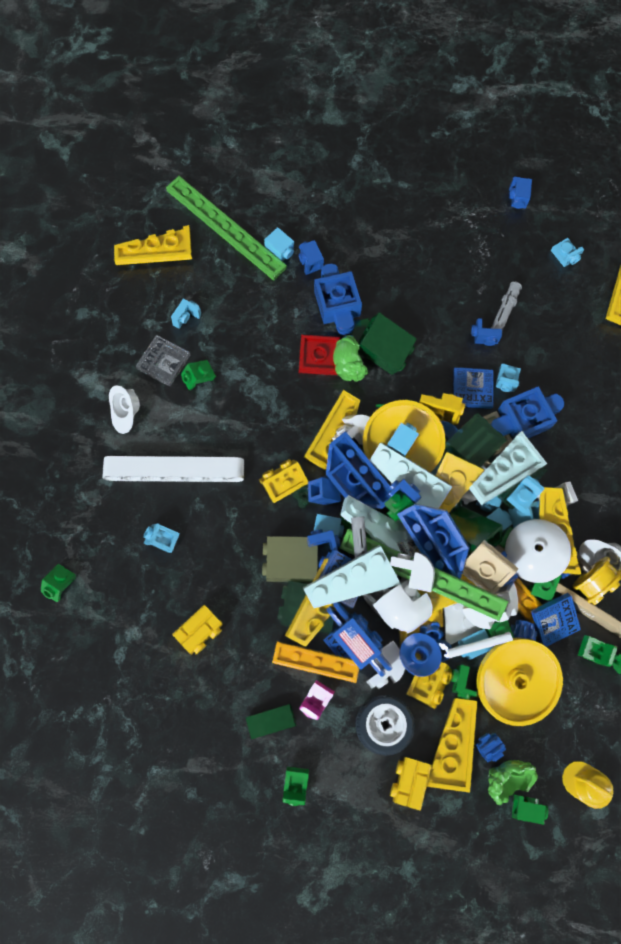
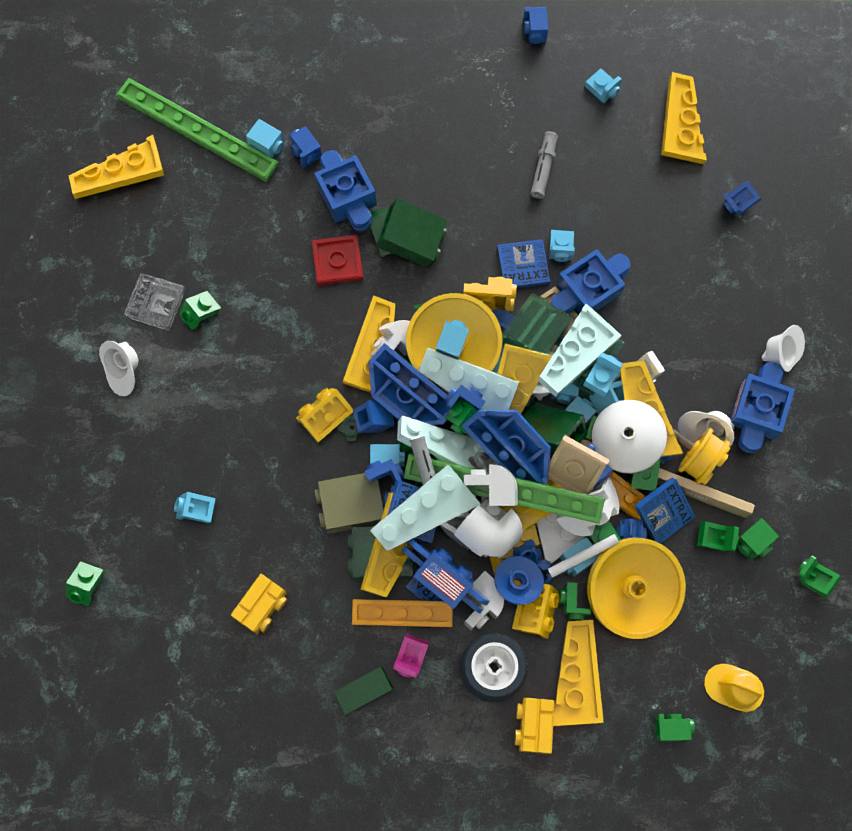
camera: 10 degrees left, 0 degrees up
white beam [103,456,244,482] -> none
medium azure bracket [171,299,201,329] -> none
green bracket [282,766,309,806] -> none
bright green hair [333,335,368,381] -> none
blue bracket [471,318,502,346] -> none
blue gear [476,733,506,762] -> none
bright green hair [488,760,538,805] -> none

